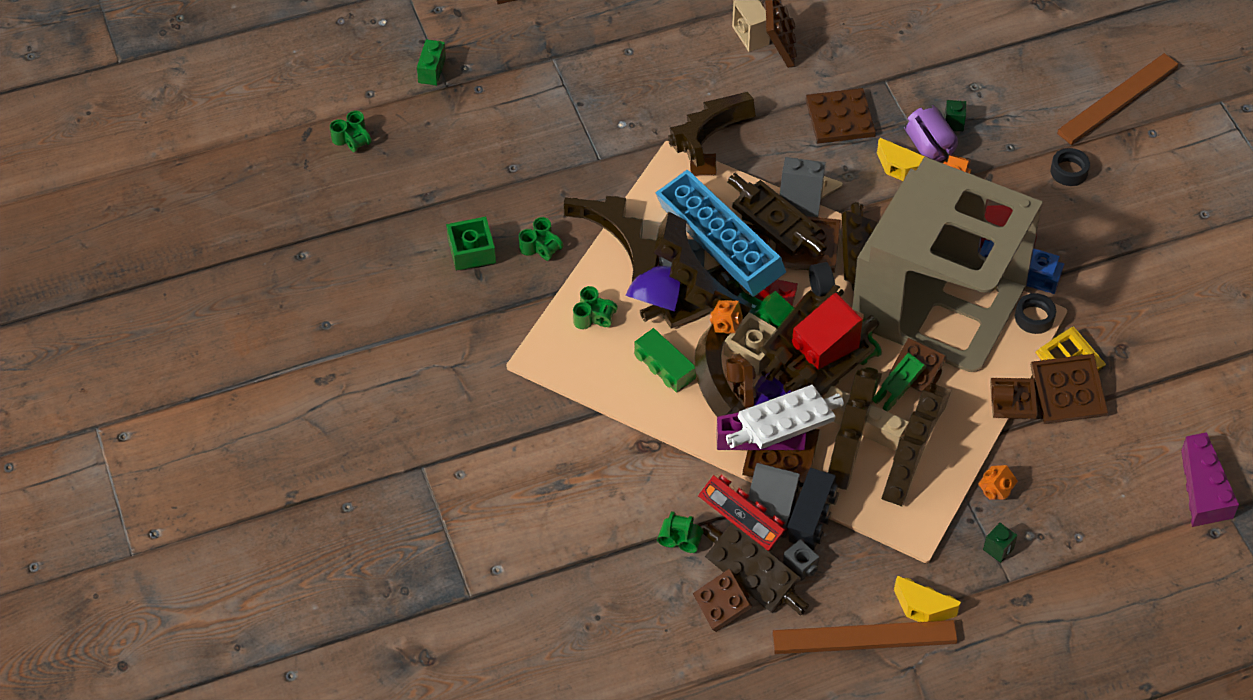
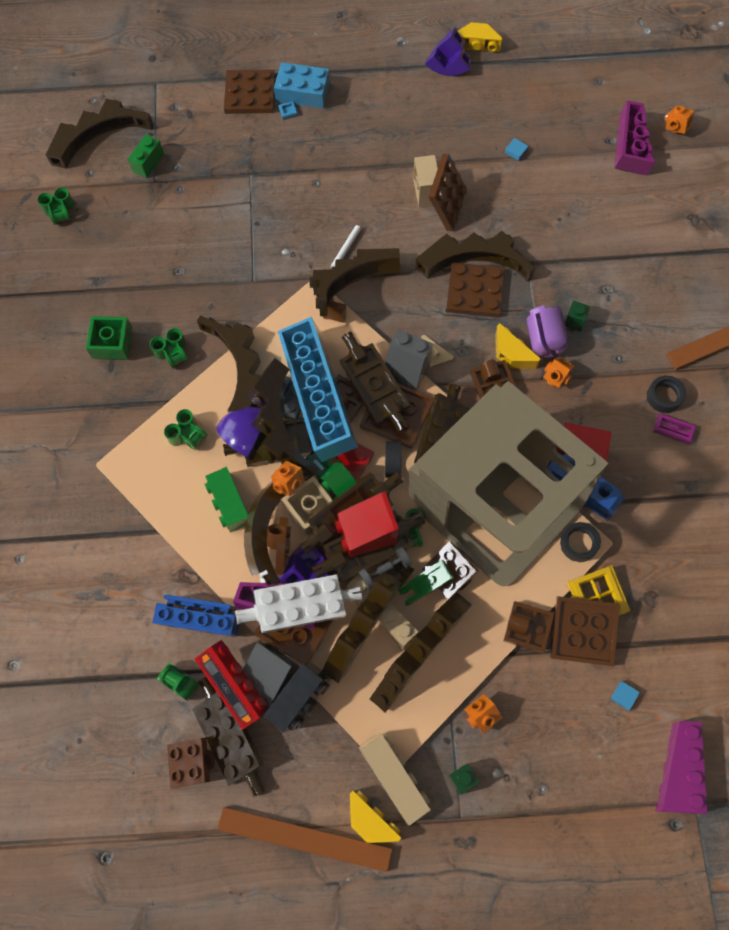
camera: 20 degrees right, 15 degrees up
dark grey brick [783,540,819,581] -> none
none -> dark brown arch [45,99,154,169]
none -> blue brick [152,594,240,638]
none -> white bar [331,225,361,268]
none -> dark grey wheel [358,547,412,590]
none -> tan brick [358,733,430,826]
none -> dark brown arch [415,231,535,282]
none -> reddish brown plate [470,359,516,399]
none -> dark azure tile [610,681,640,711]
none -> magenta tile [653,413,696,445]

